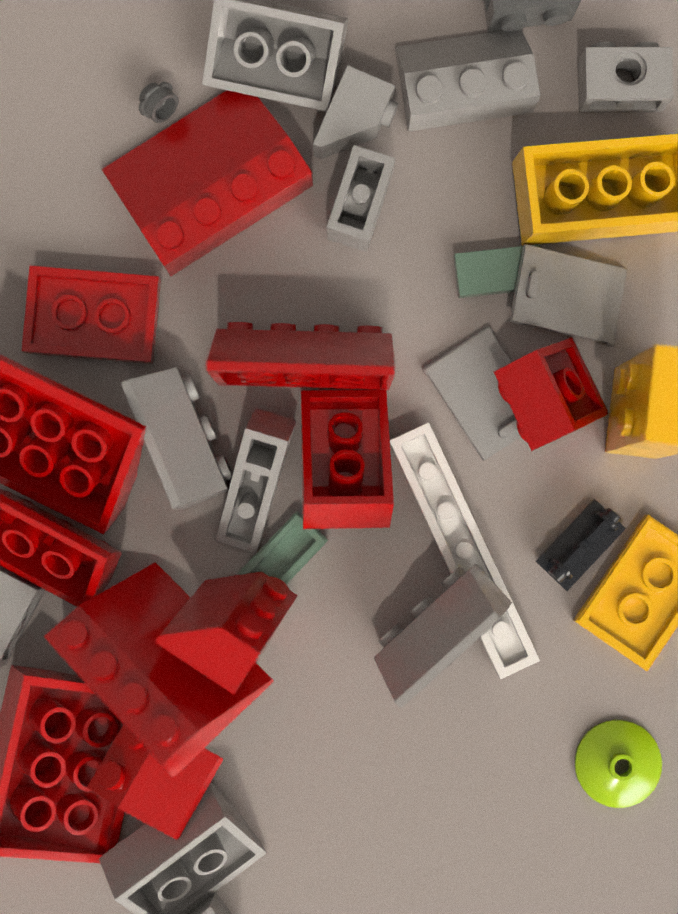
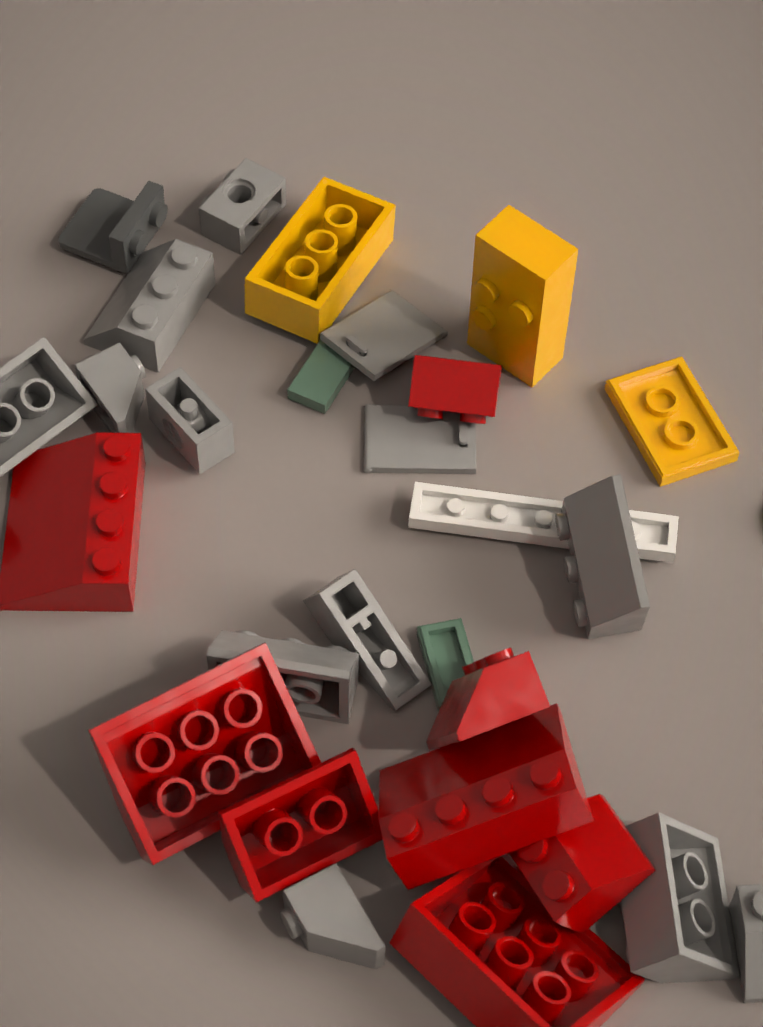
camera: 55 degrees left, 30 degrees down
red plate [21,265,161,364] -> none
red slope [206,322,395,391] -> none
red slope [301,390,394,529] -> none
black hinge [535,499,626,591] -> none

